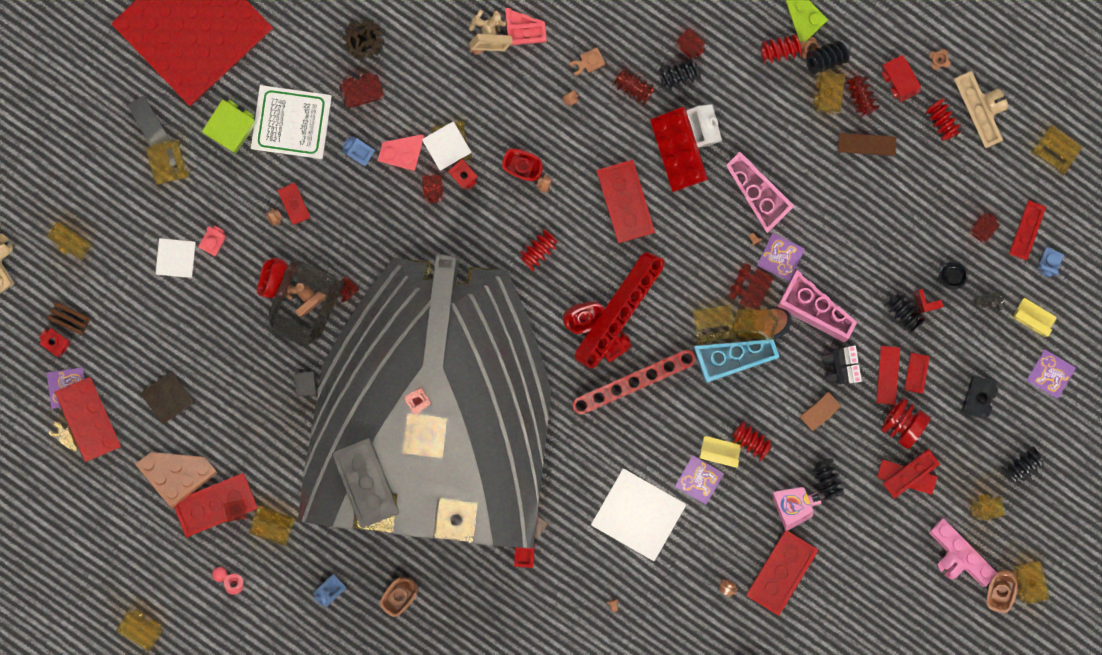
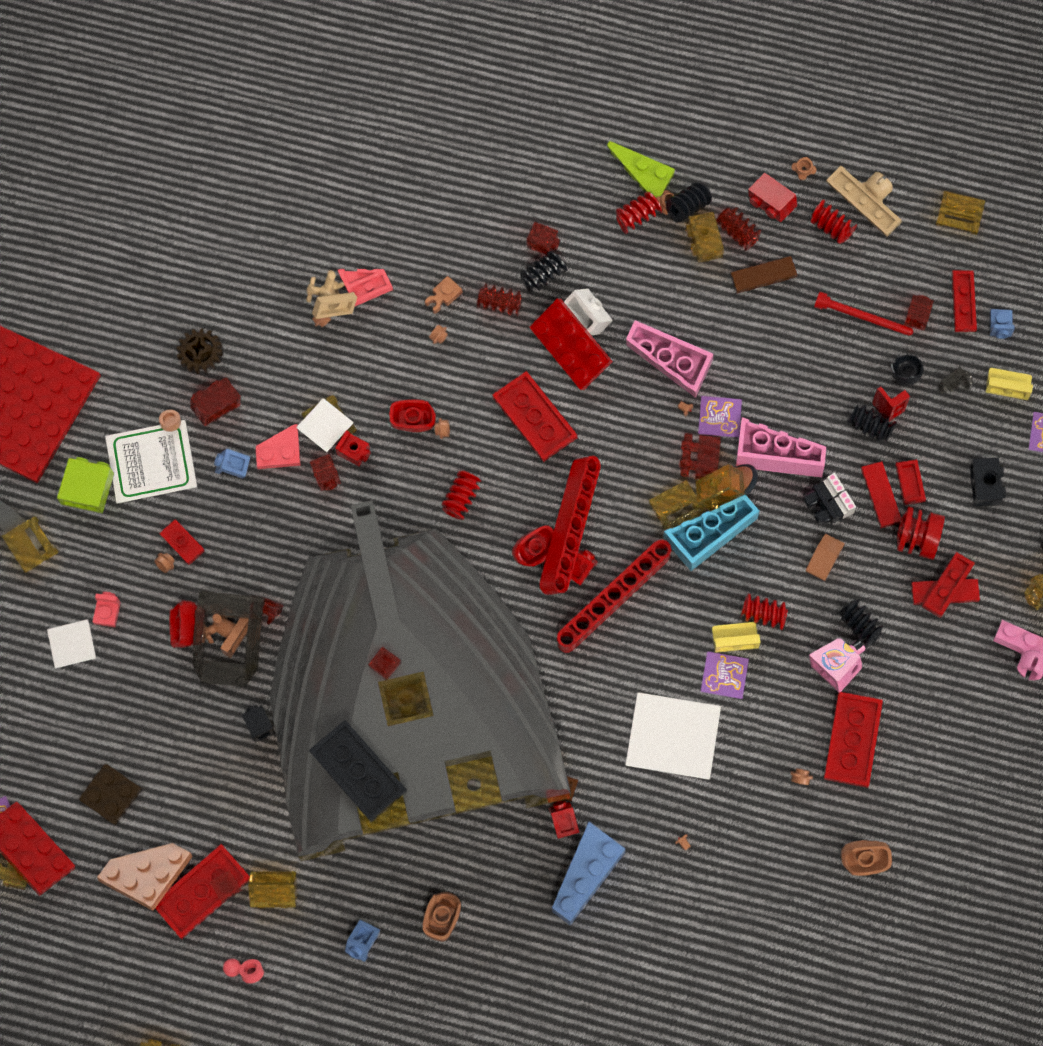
camera: 10 degrees left, 15 degrees down
none -> nougat tile [159,410,181,432]
none -> medium blue wedge [552,822,625,925]
none -> red piece [814,291,913,336]

